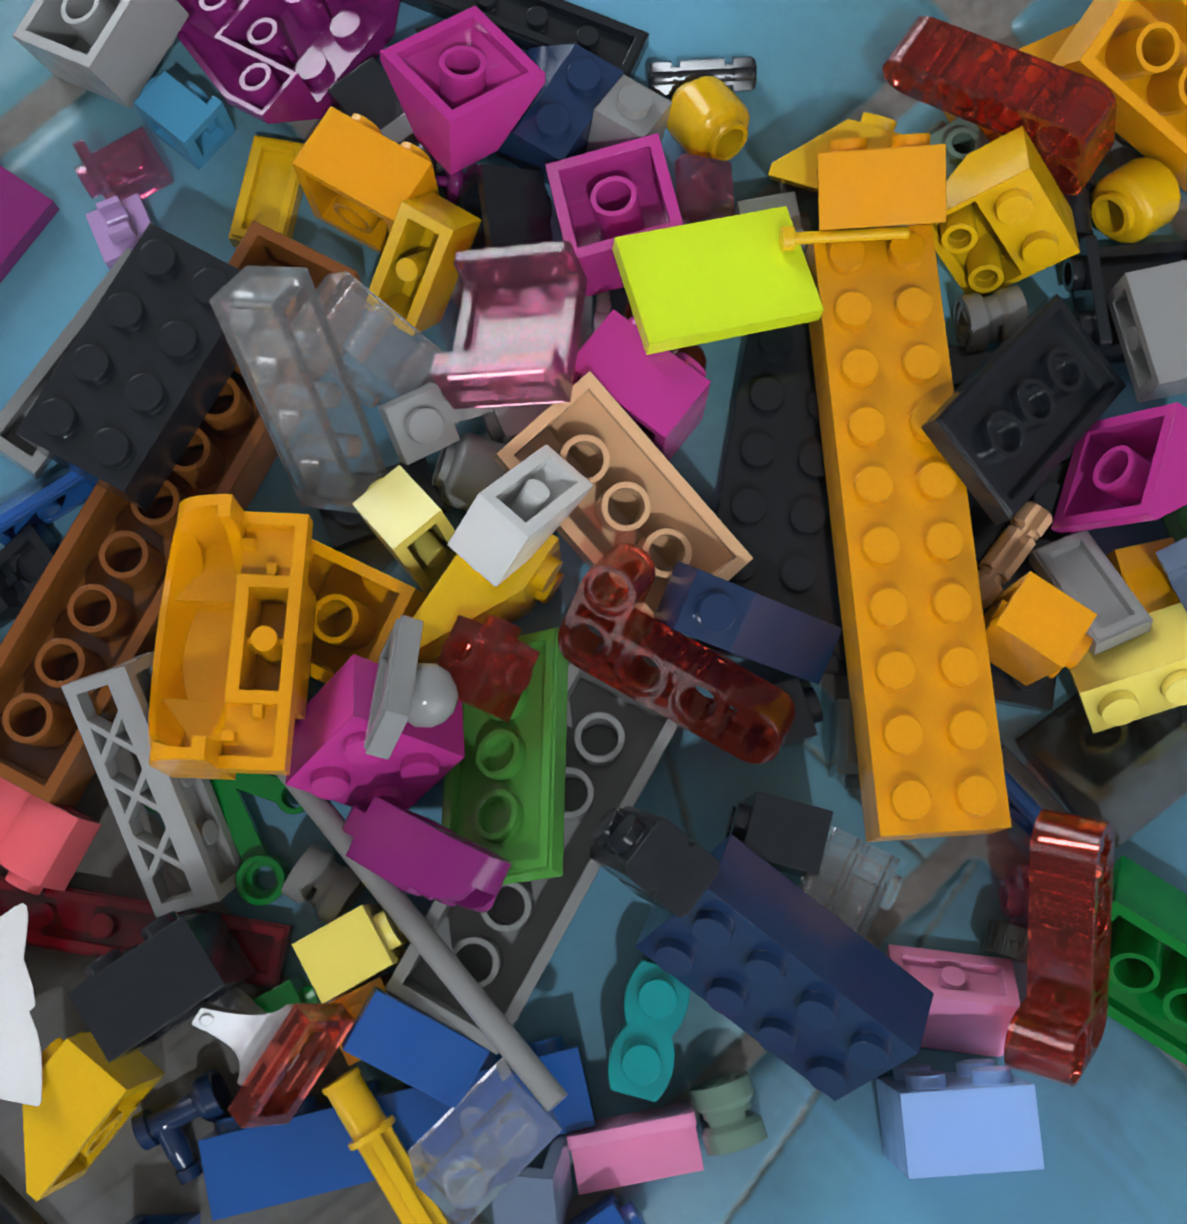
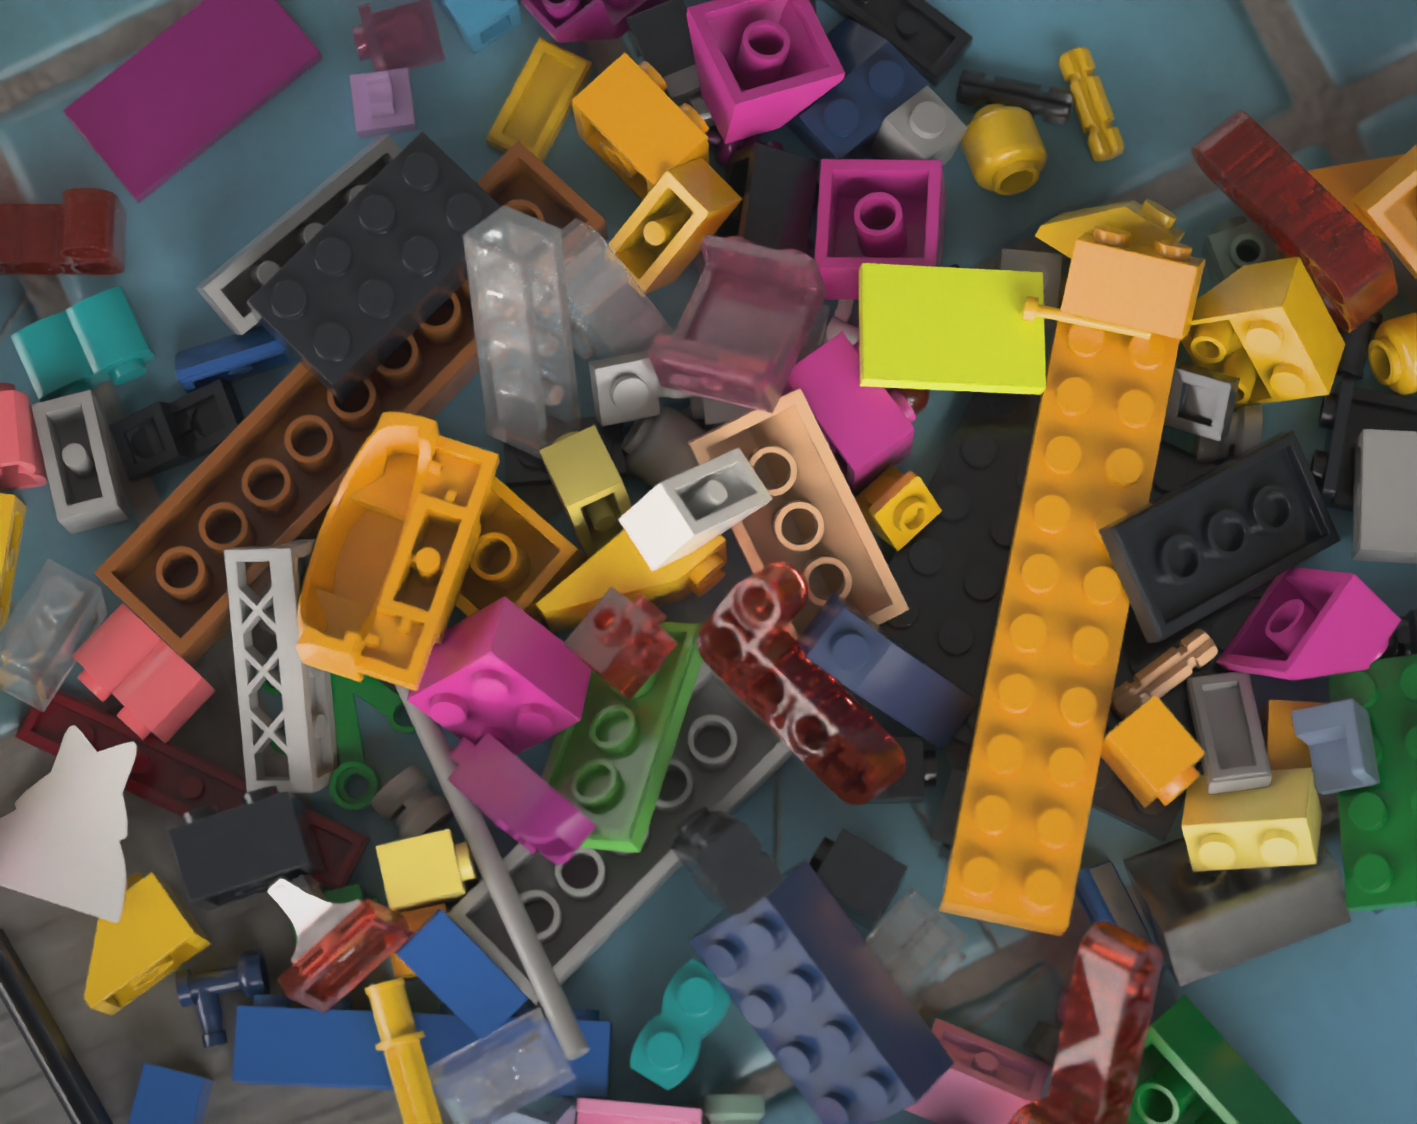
camera: 20 degrees right, 0 degrees up
light grey tile [364,615,459,760] -> none
clear pink bracket [675,154,735,225] -> none
none -> yellow bracket [855,465,942,551]
none -> yellow axle [1059,47,1124,162]
none -> black tile [1163,362,1240,441]

